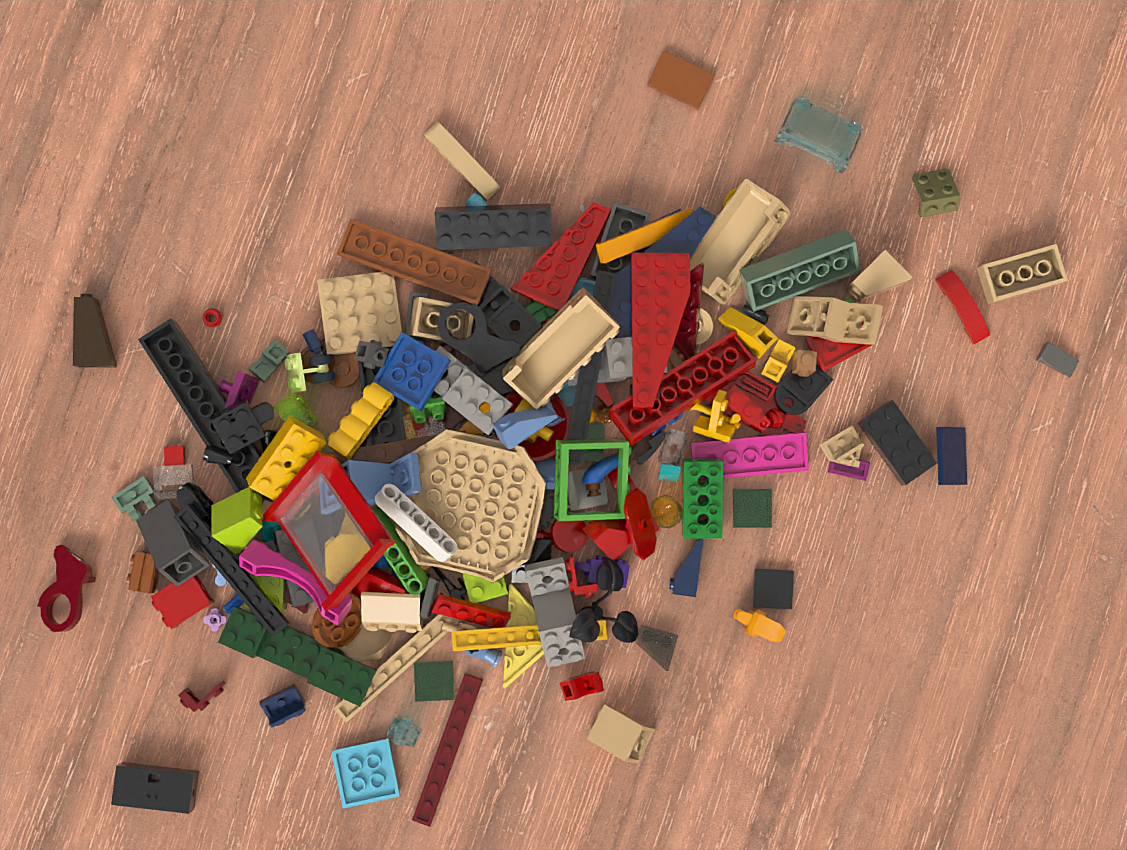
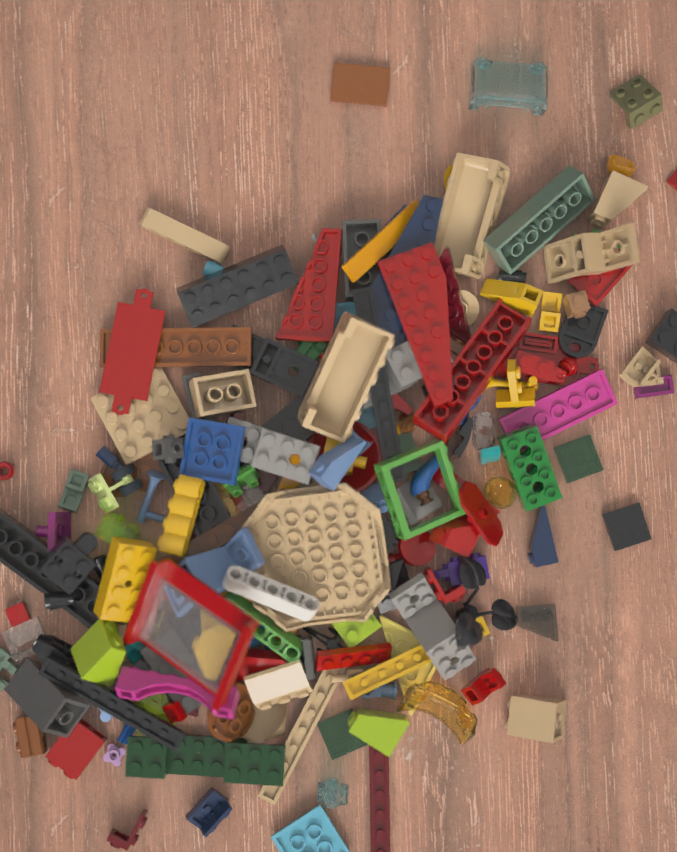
camera: 20 degrees left, 0 degrees up
black animal [437,302,520,372] -> none
light orange hinge [733,608,786,642] -> none
none -> red piece [99,288,166,415]
none -> medium blue piece [136,470,166,524]
none -> red tile [162,700,187,724]
none -> lime slope [347,708,410,757]
none -> clear yellow windscreen [396,681,478,745]
none -> light orange hair [607,154,636,178]

